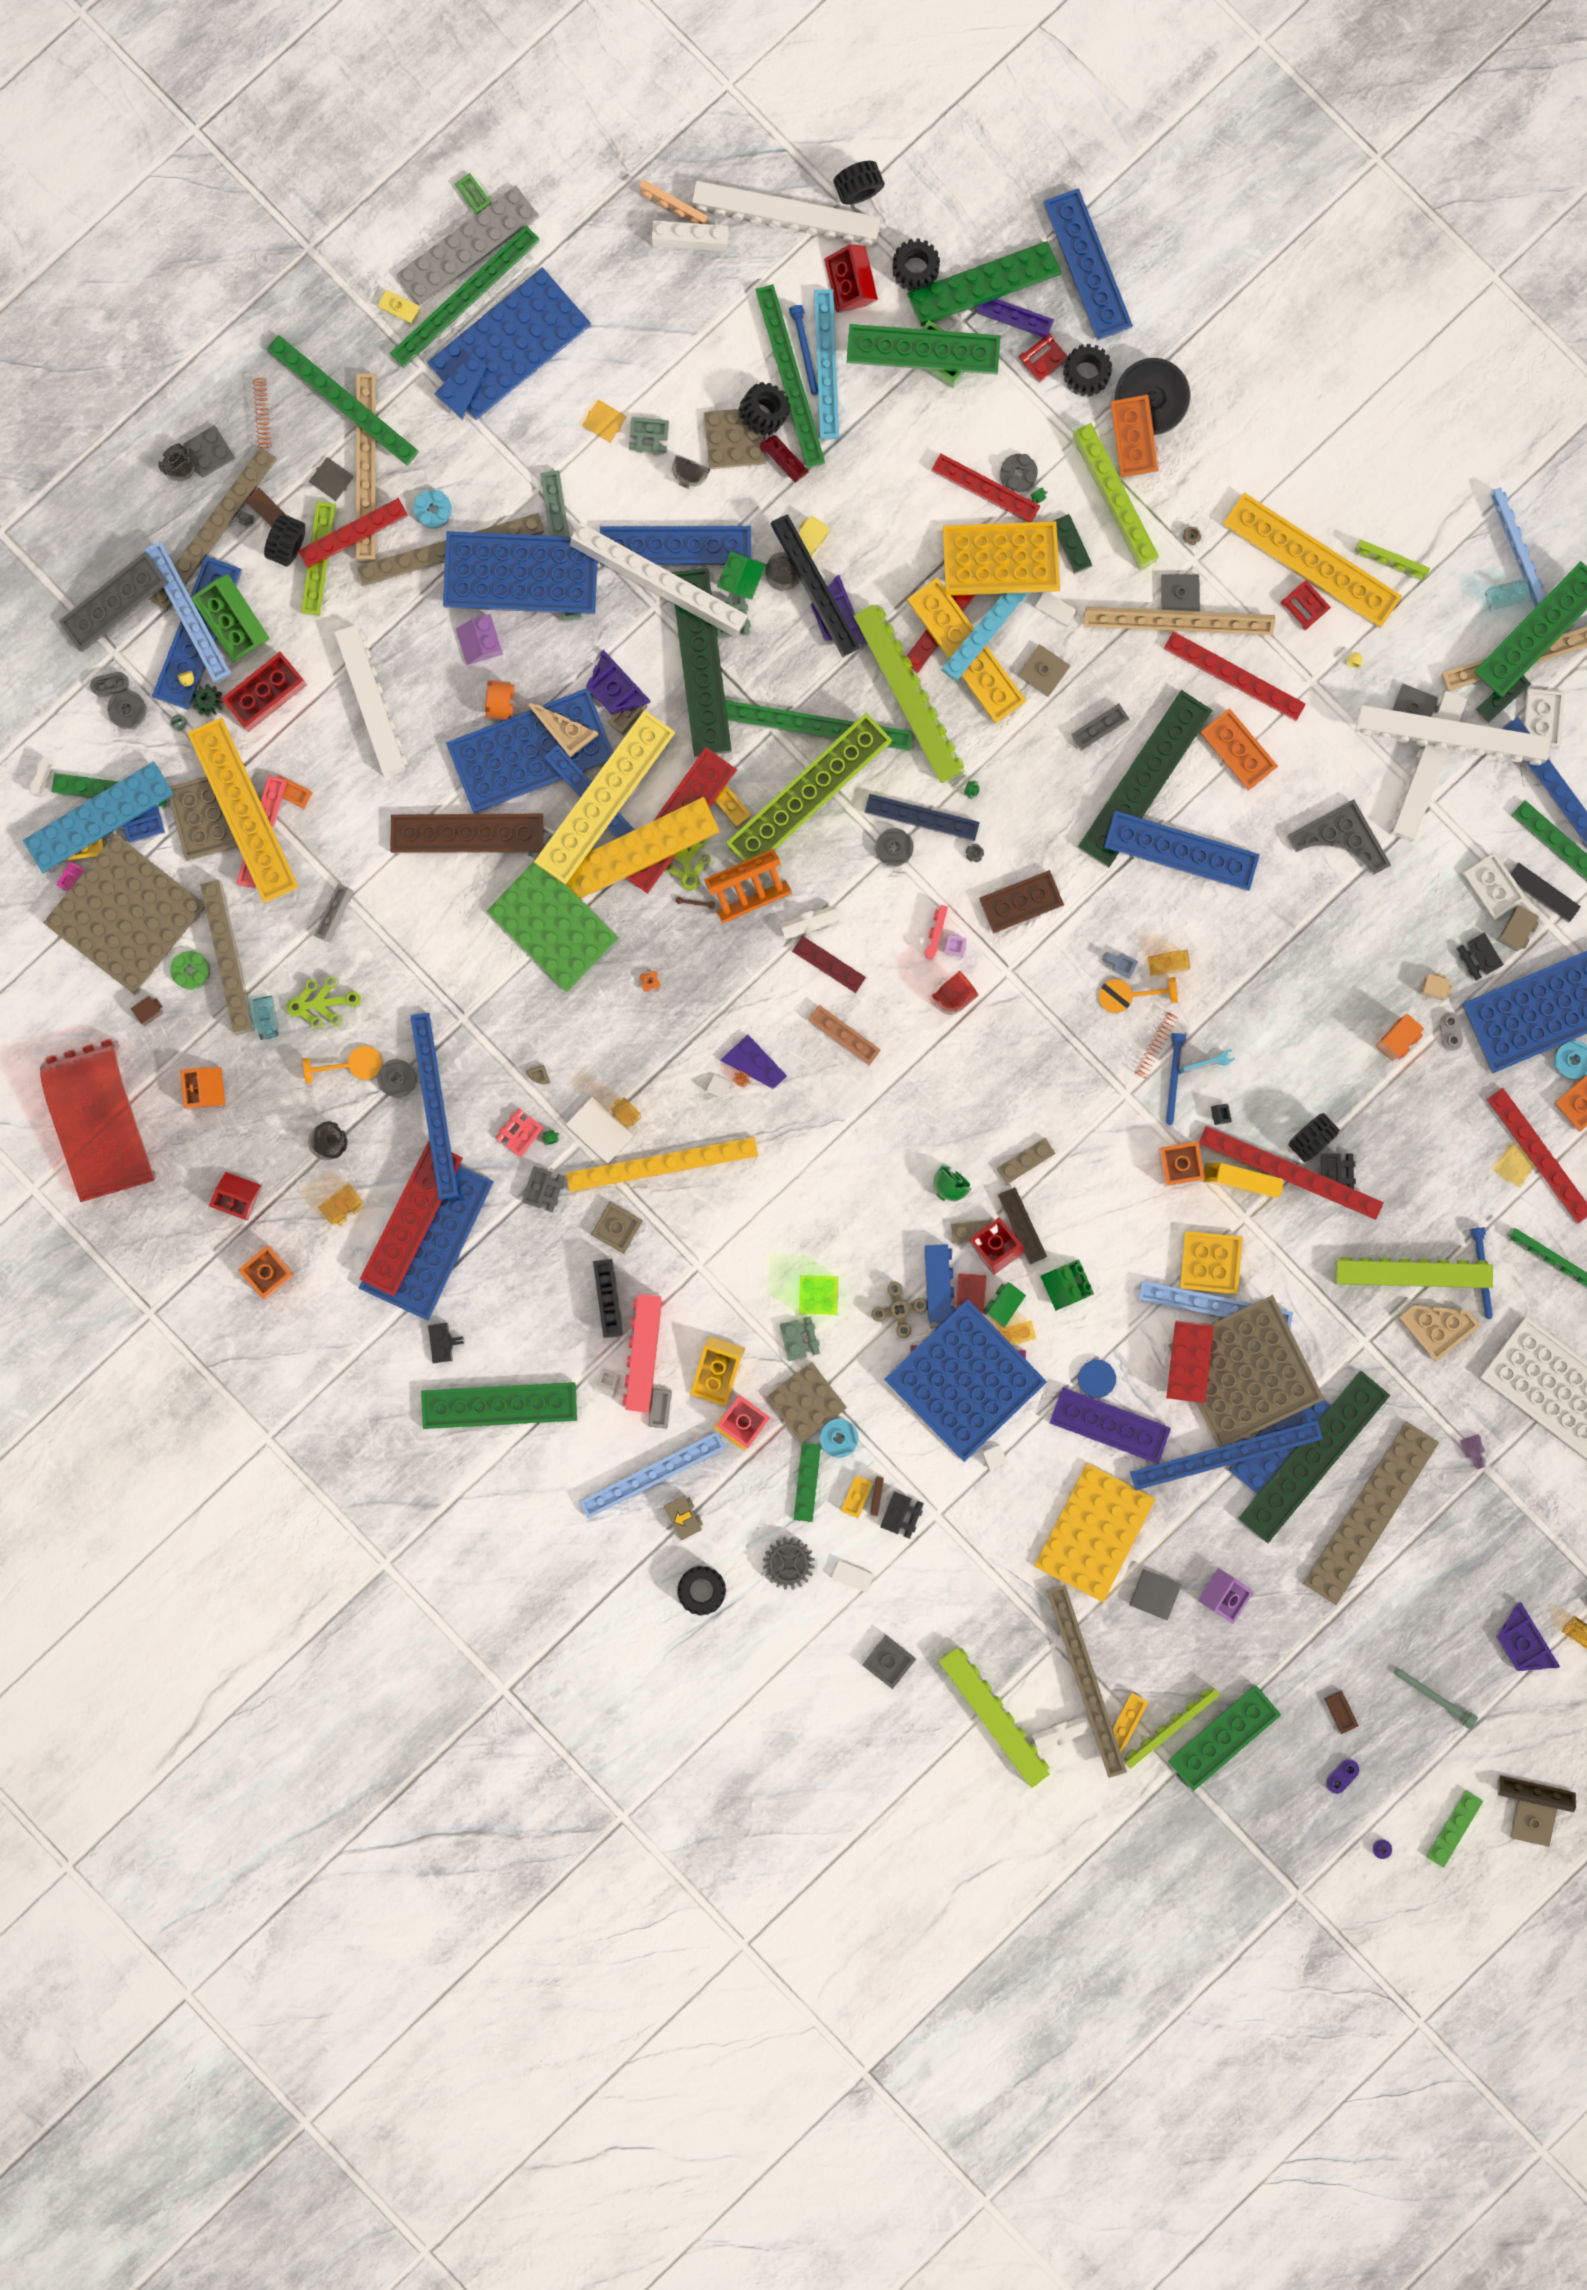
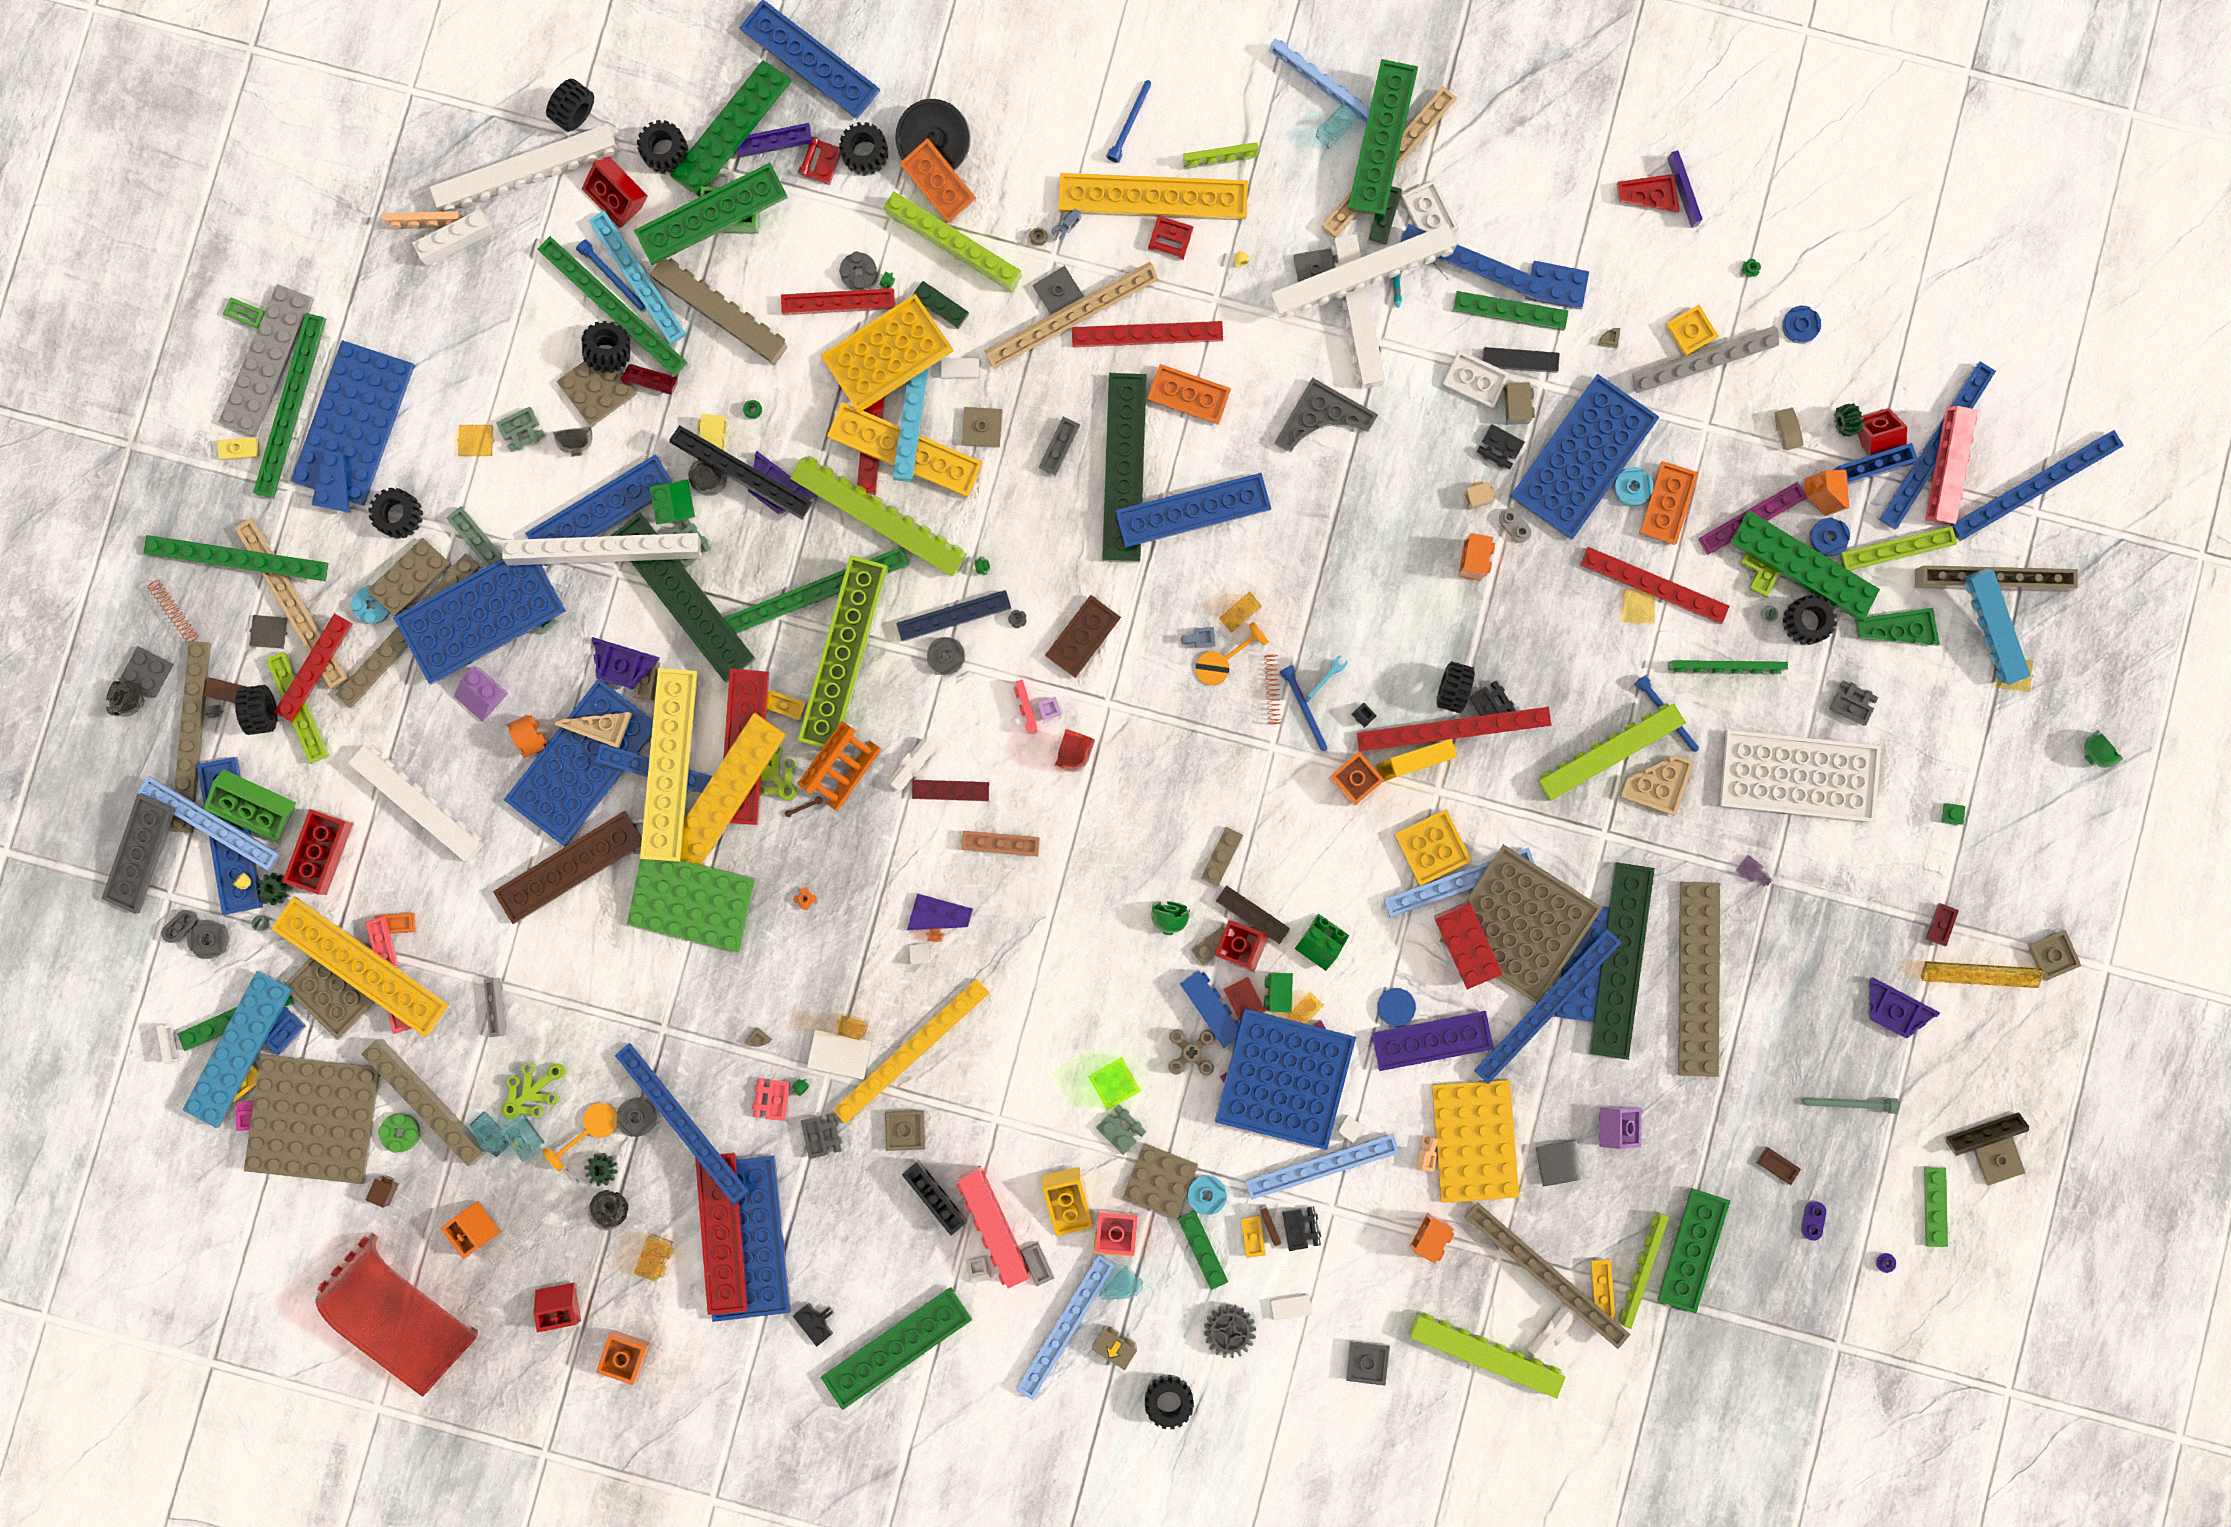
camera: 25 degrees left, 0 degrees up
none -> dark tan plate [367,538,451,616]
none -> black tyre [368,488,423,539]
none -> clear light blue brick [500,1114,547,1162]
none -> dark green gear [584,1153,618,1186]
none -> dark tan brick [650,258,788,365]
none -> green plate [743,400,762,419]
none -> sand blue plate [1051,208,1081,241]
none -> clear light blue slope [1100,1265,1143,1300]
none -> blue piece [1106,80,1151,163]
none -> light blue plate [1245,1133,1399,1200]
none -> teal piece [1392,274,1402,308]
none -> orange brick [1409,1212,1454,1264]
none -> light nougat plate [1416,1136,1438,1172]

